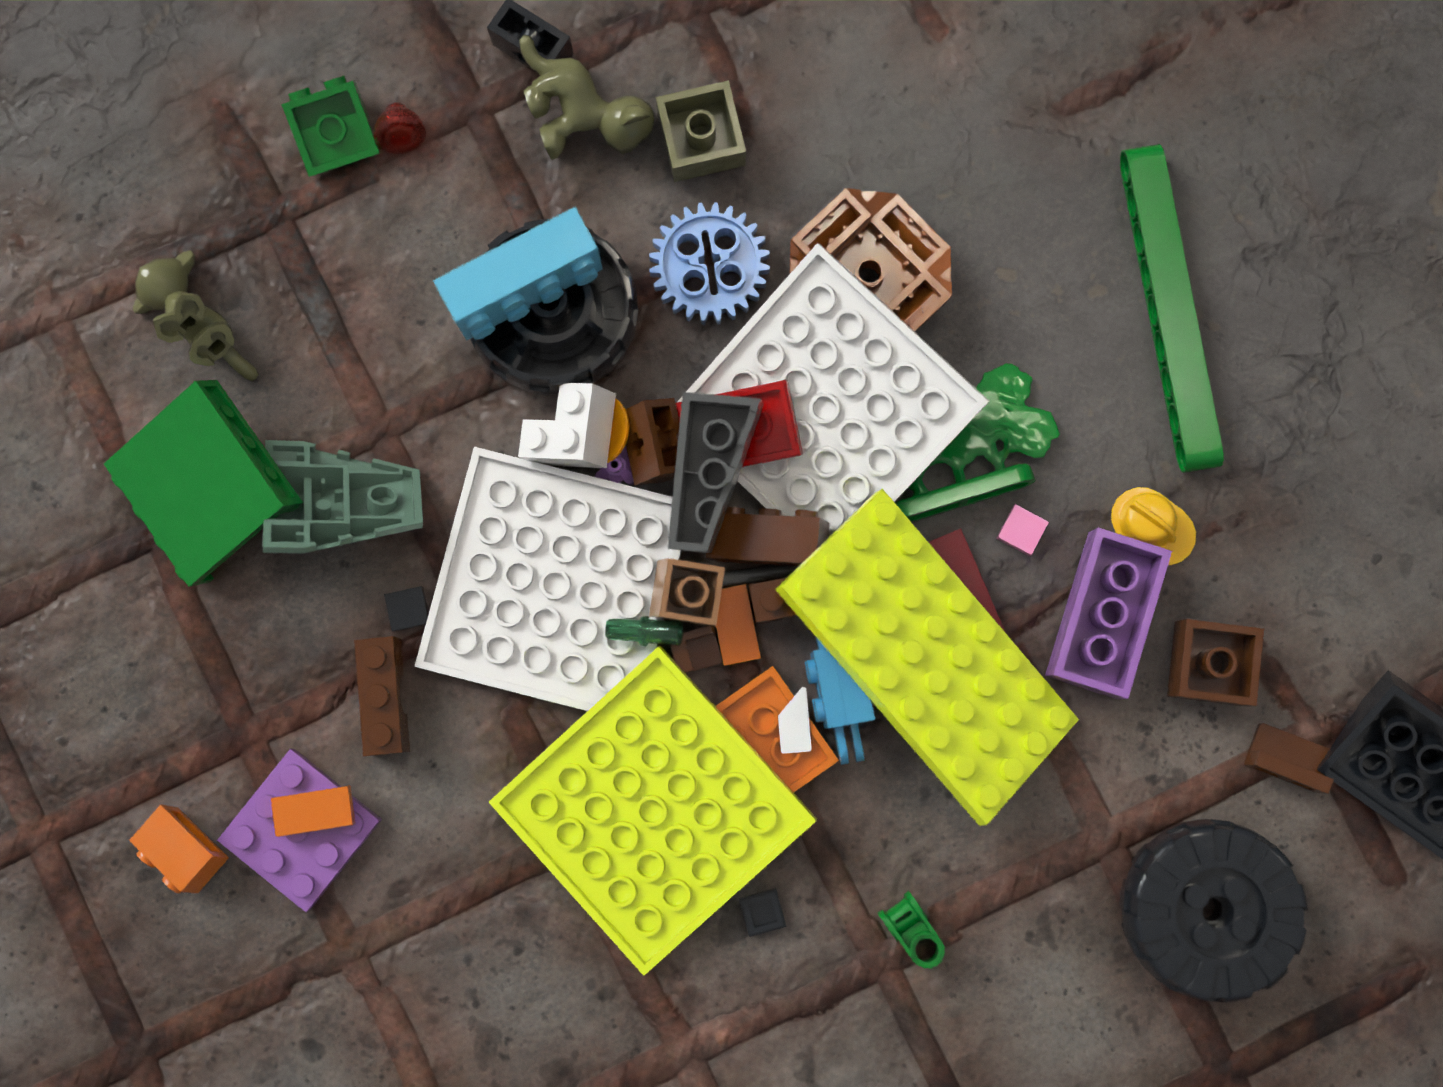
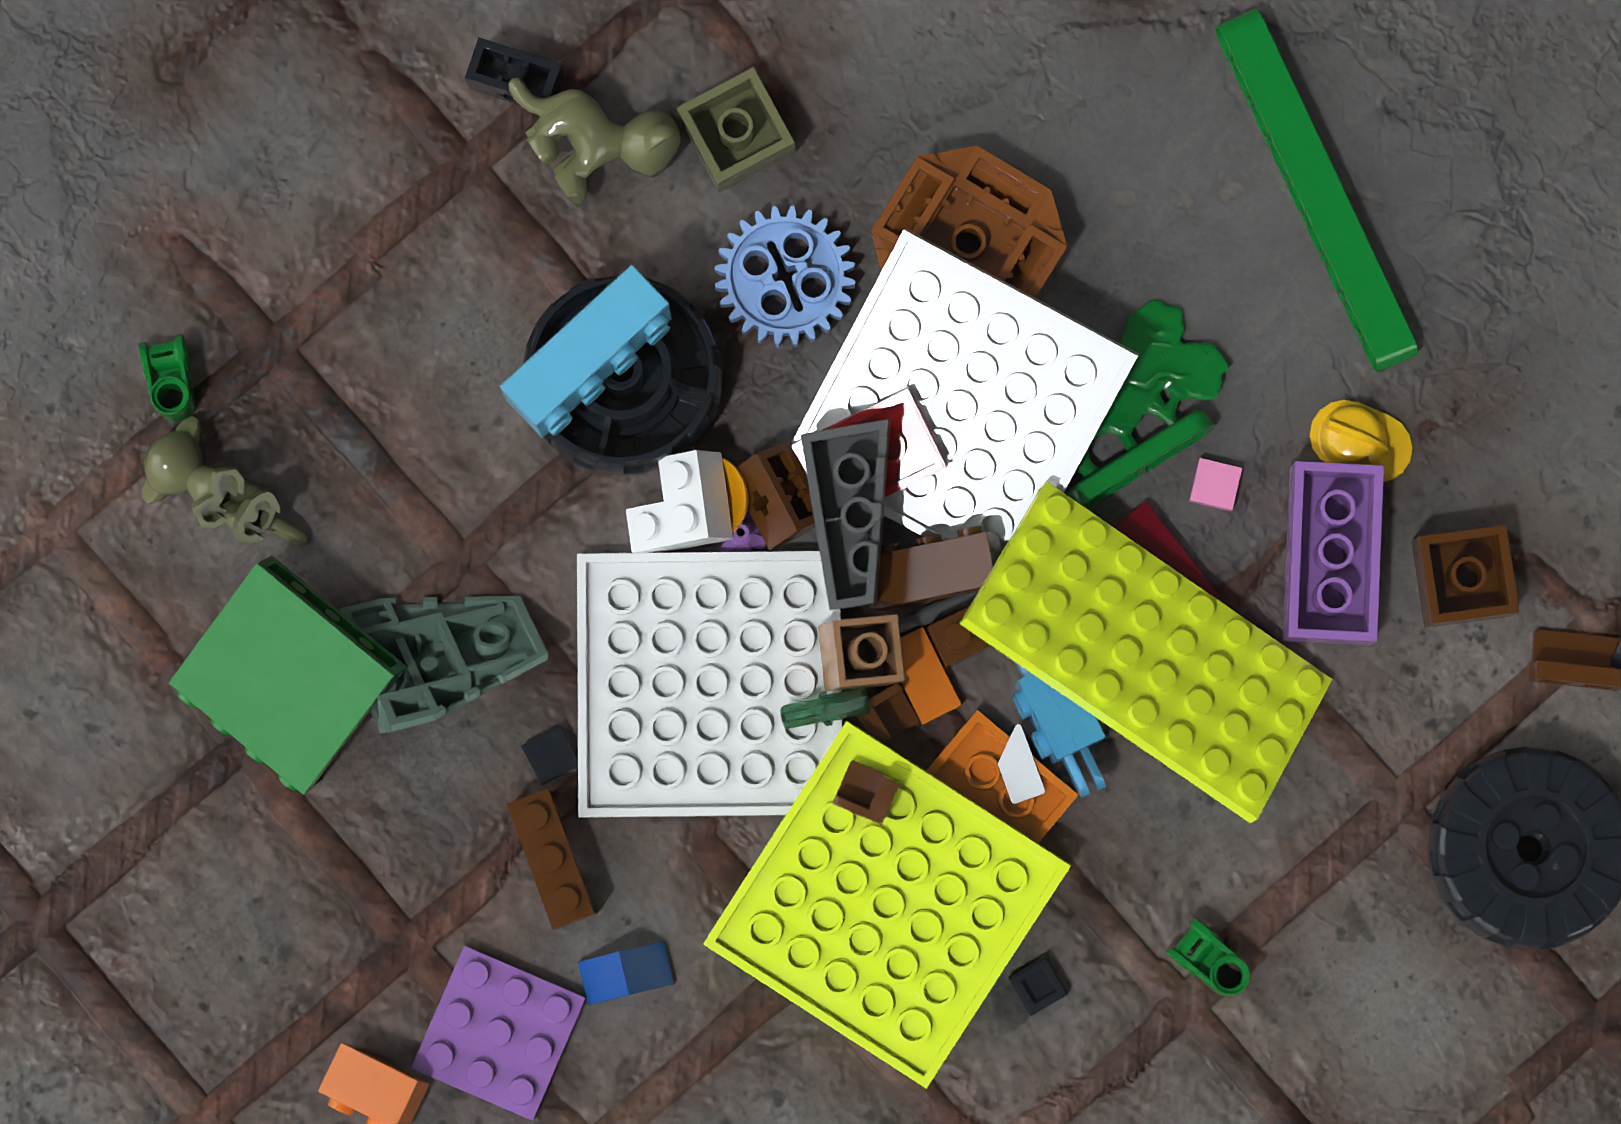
camera: 15 degrees left, 0 degrees up
orange tile [271,786,356,837] -> none
green plate [281,76,380,177] -> none
clear red brick [374,103,426,154] -> none
none -> green piece [139,334,196,422]
none -> blue slope [578,941,674,1005]
none -> reddish brown panel [832,761,900,825]

